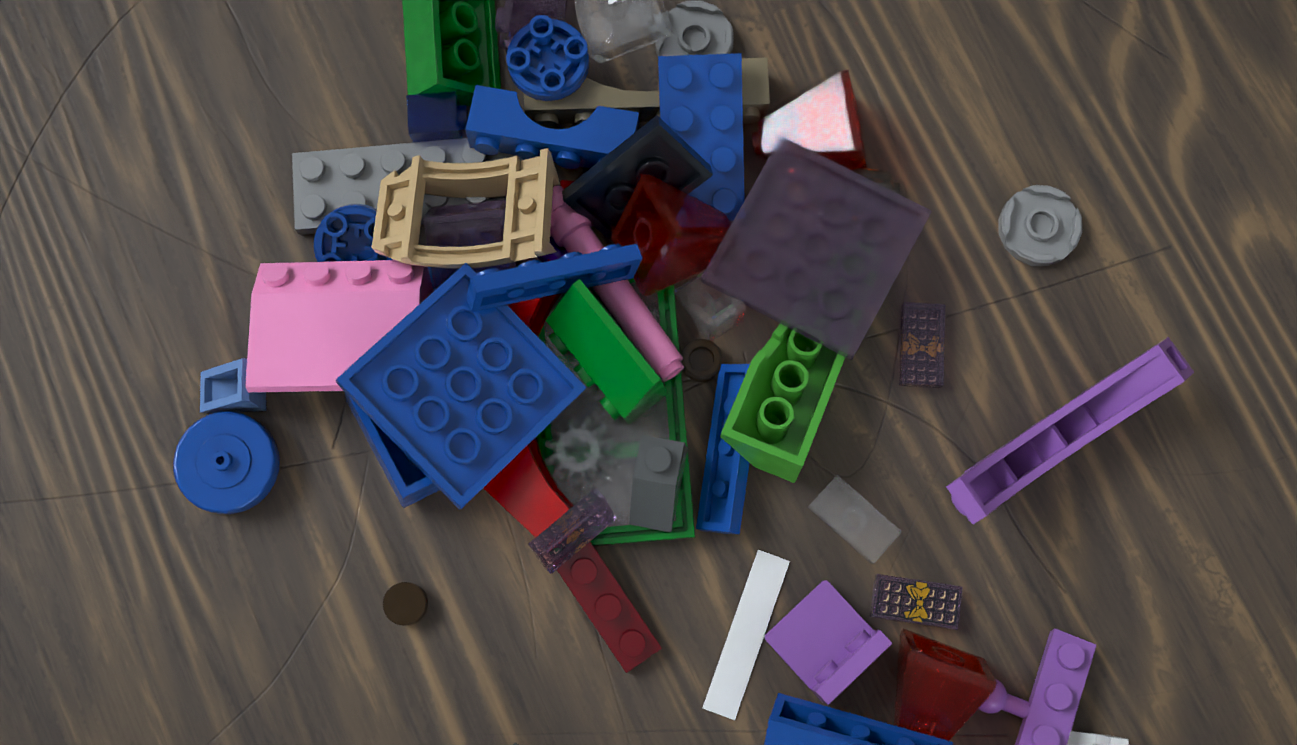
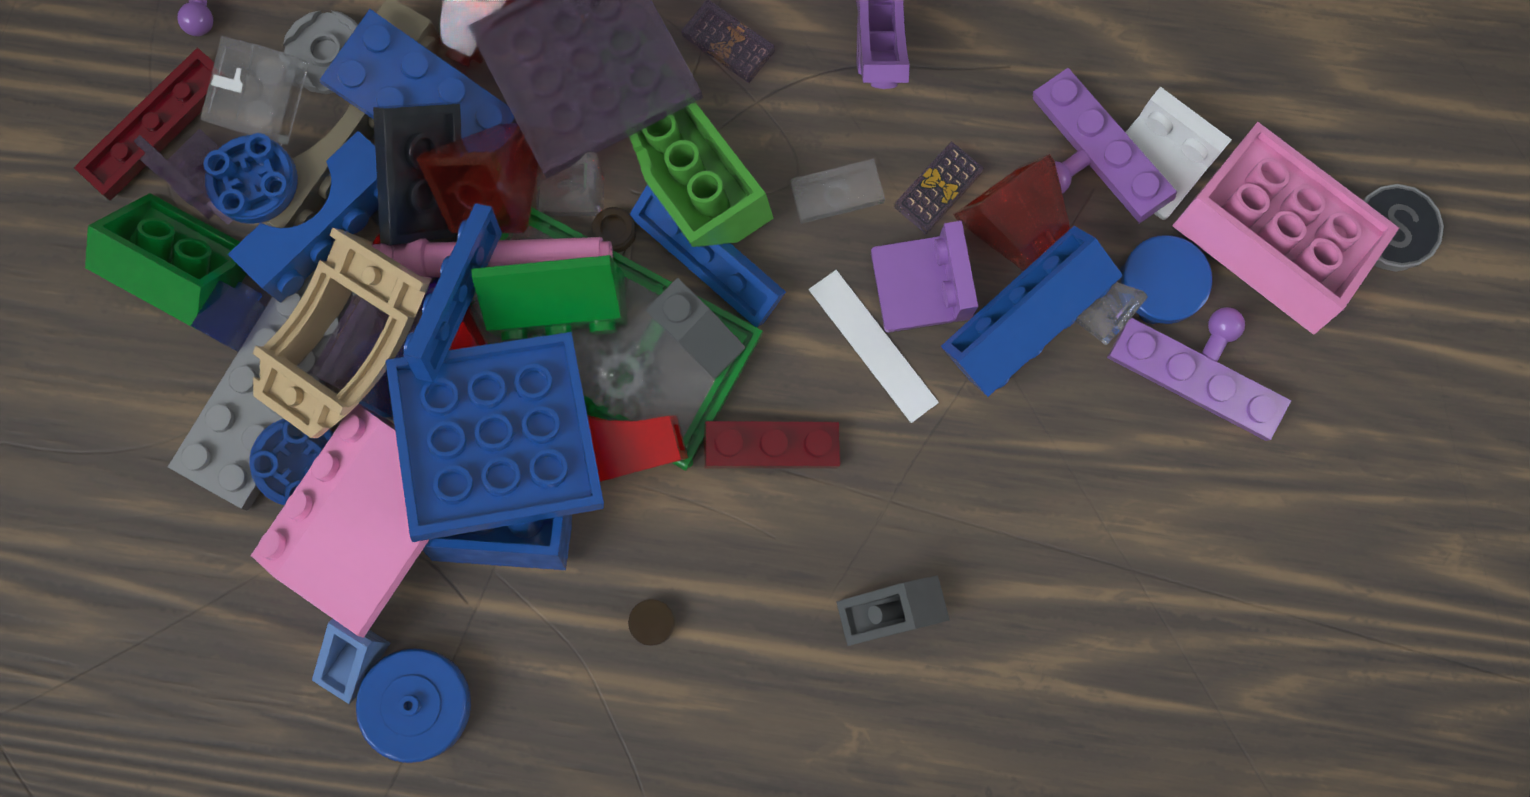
camera: 55 degrees left, 0 degrees up
clear purple tile [528,488,616,574] -> none

